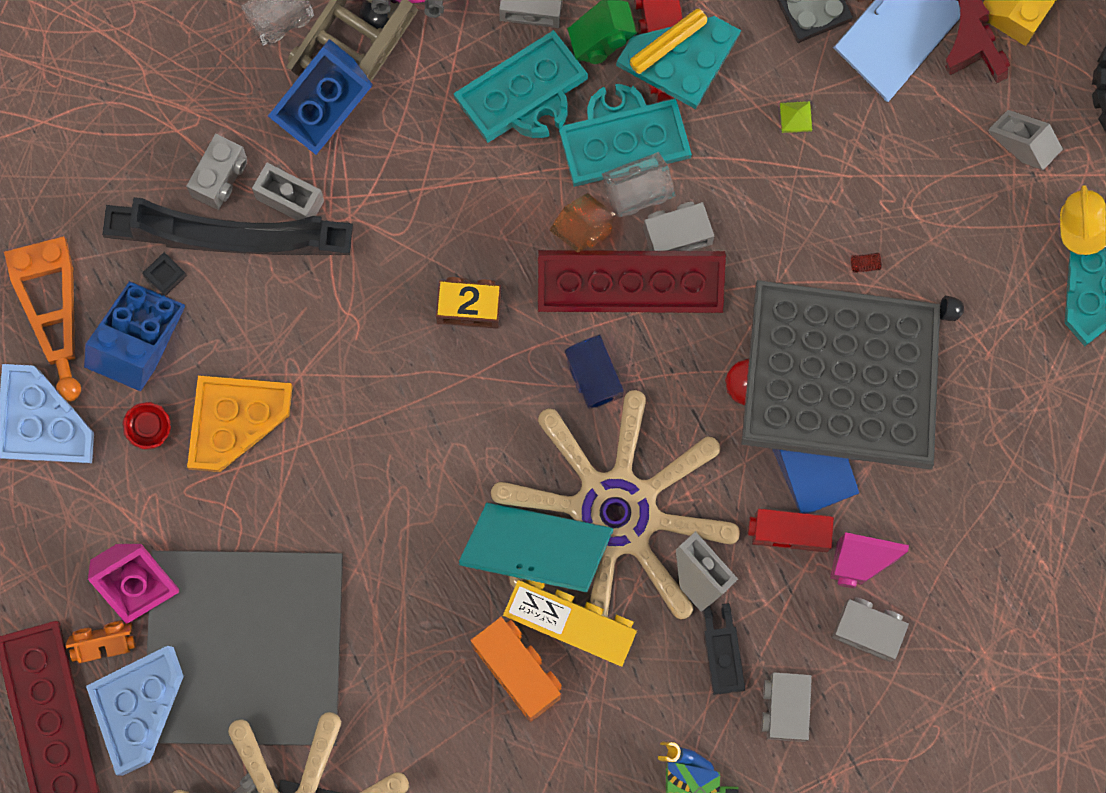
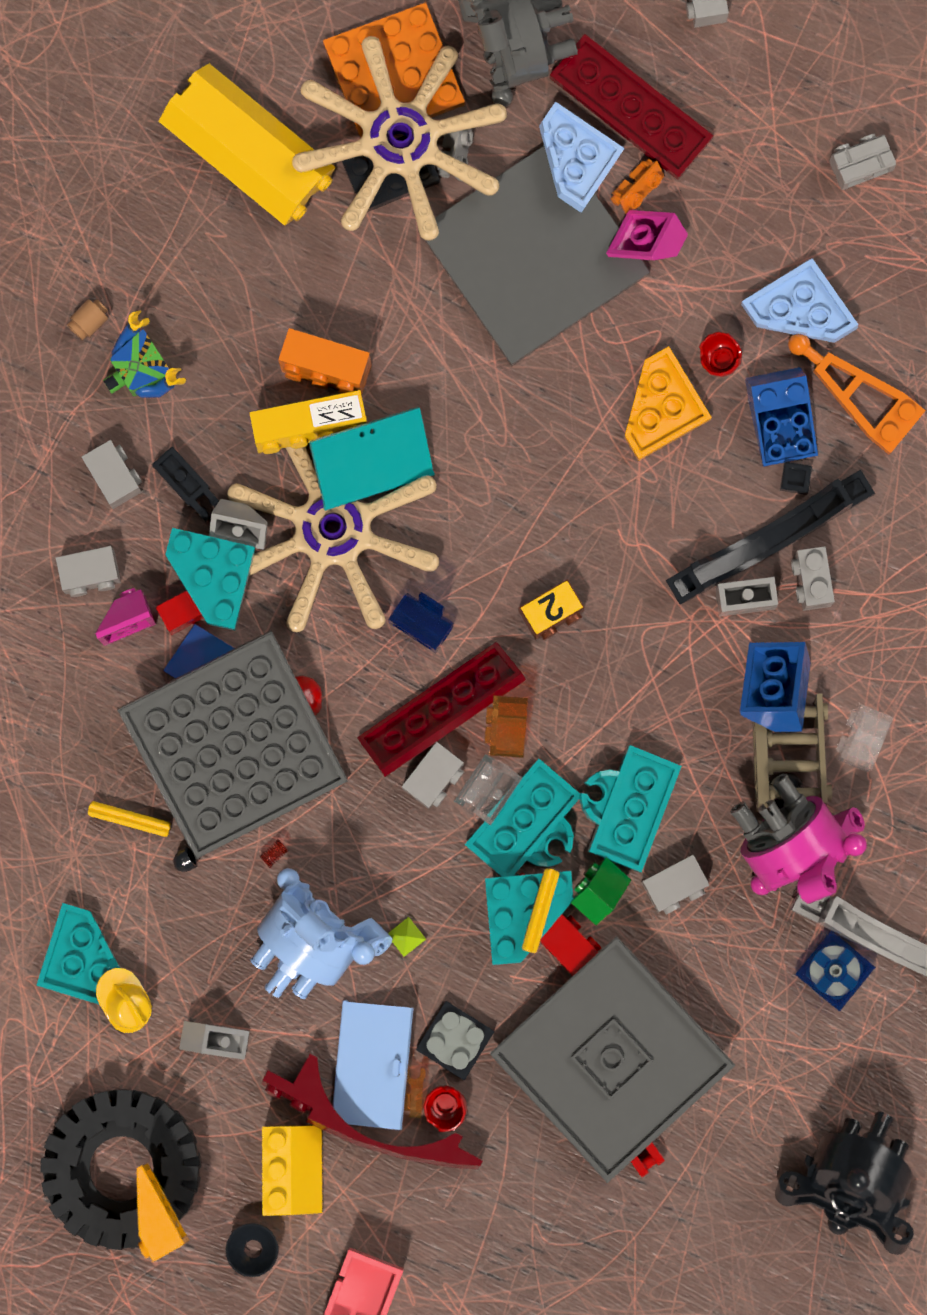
camera: 150 degrees right, 5 degrees up
none -> yellow axle [88,801,171,837]
none -> teal plate [165,528,256,631]
none -> light blue piece [250,868,392,999]

